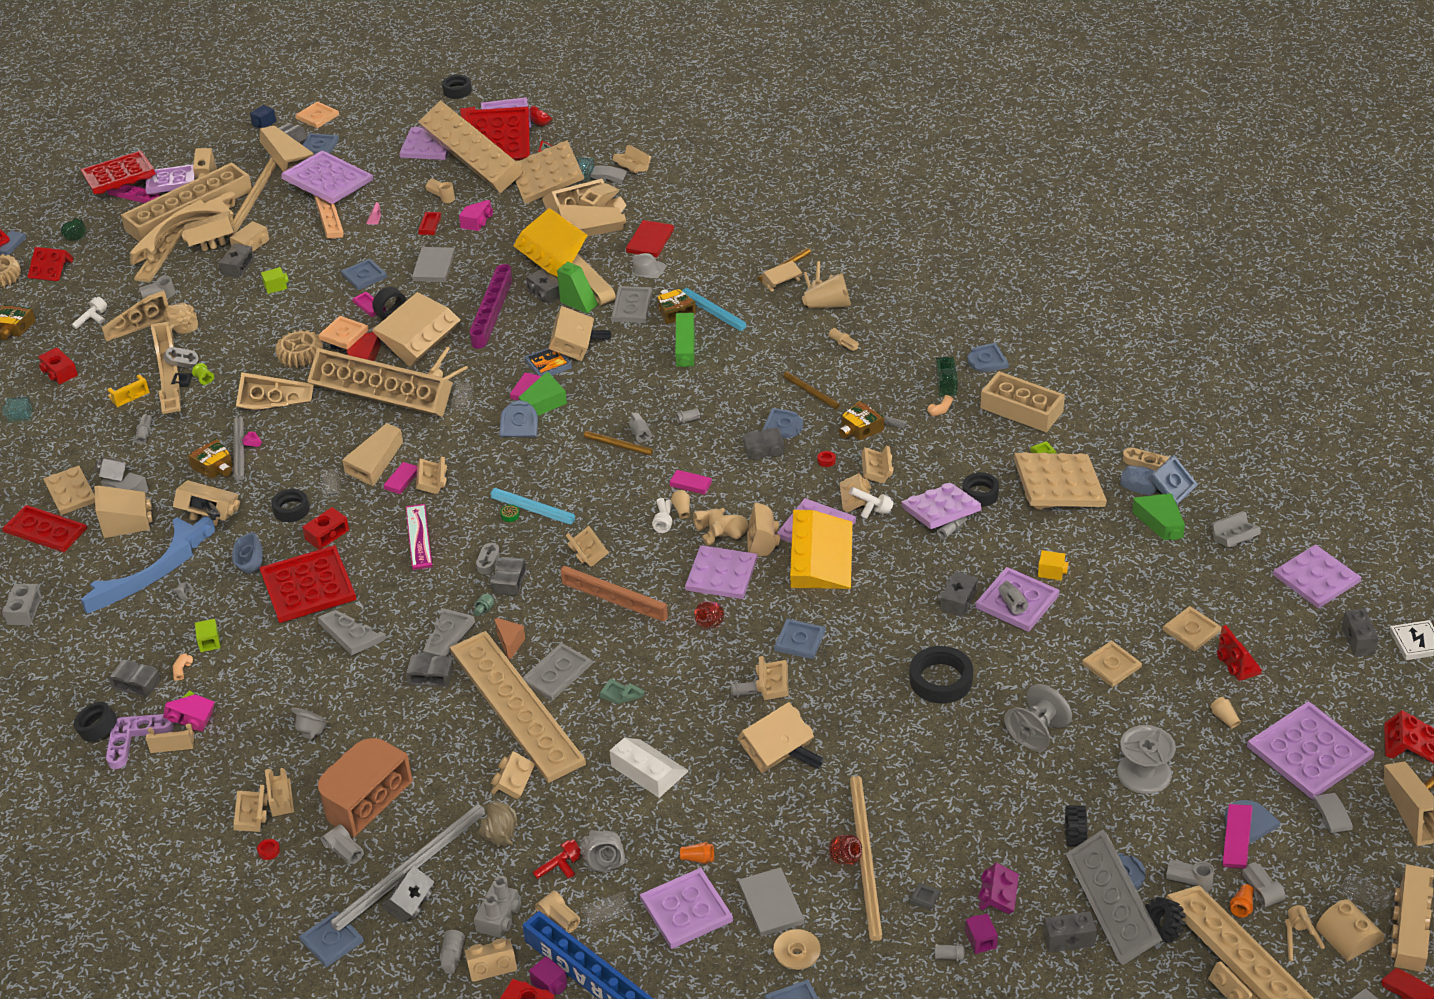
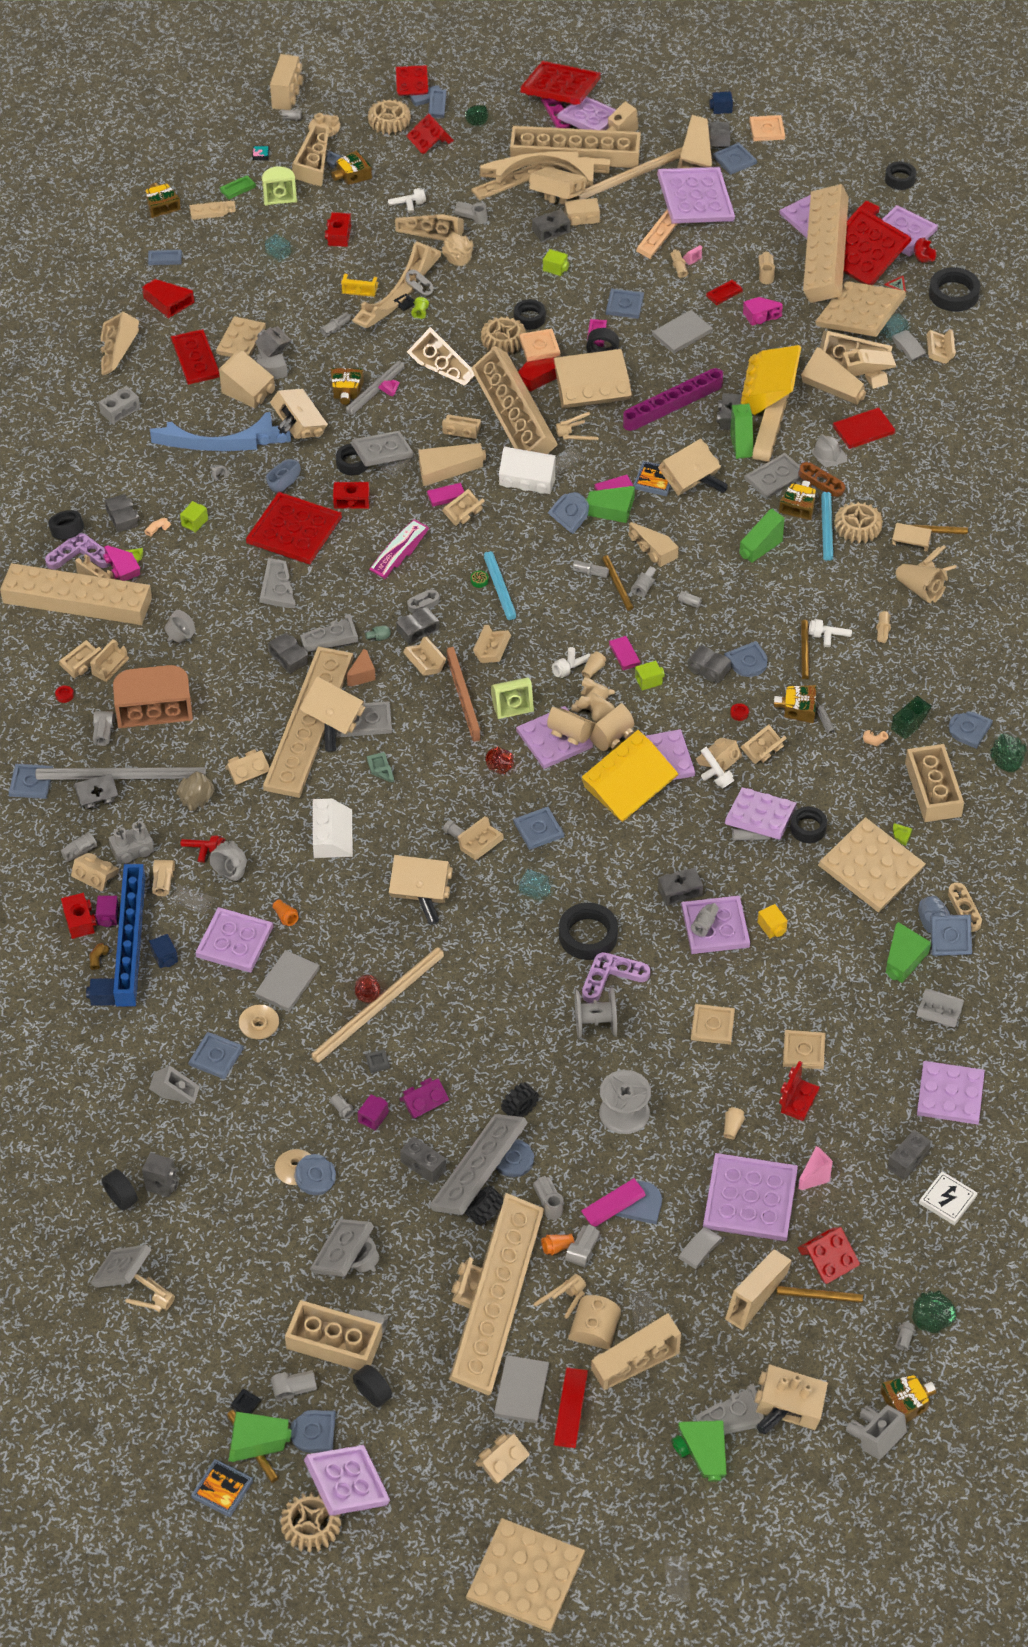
camera: 45 degrees right, 10 degrees up
none -> tan brick [0,563,152,625]
none -> dark blue brick [149,934,178,968]
none -> tan piece [299,676,365,752]
none -> light grey tile [351,431,414,467]
none -> tan bracket [403,637,446,676]
none -> sand blue tile [429,89,446,118]
none -> tan bracket [442,414,481,439]
none -> yellowish green brick [491,677,534,719]
none -> white slope [499,447,555,494]
none -> black tyre [514,299,546,330]
none -> clear light blue brick [519,869,551,901]
none -> tan brick [547,707,596,745]
none -> light grey axle [572,560,609,578]
none -> lavender beam [582,953,650,1003]
none -> tan slope [628,522,678,567]
none -> lime brick [635,660,665,691]
none -> tan axle [671,249,688,278]
none -> dark orange beam [798,462,845,497]
none -> bright pink slope [798,1147,833,1190]
none -> white piece [808,619,852,647]
none -> tan gear [834,501,883,544]
none -> black tyre [929,267,980,312]
none -> clear green hair [990,733,1027,772]

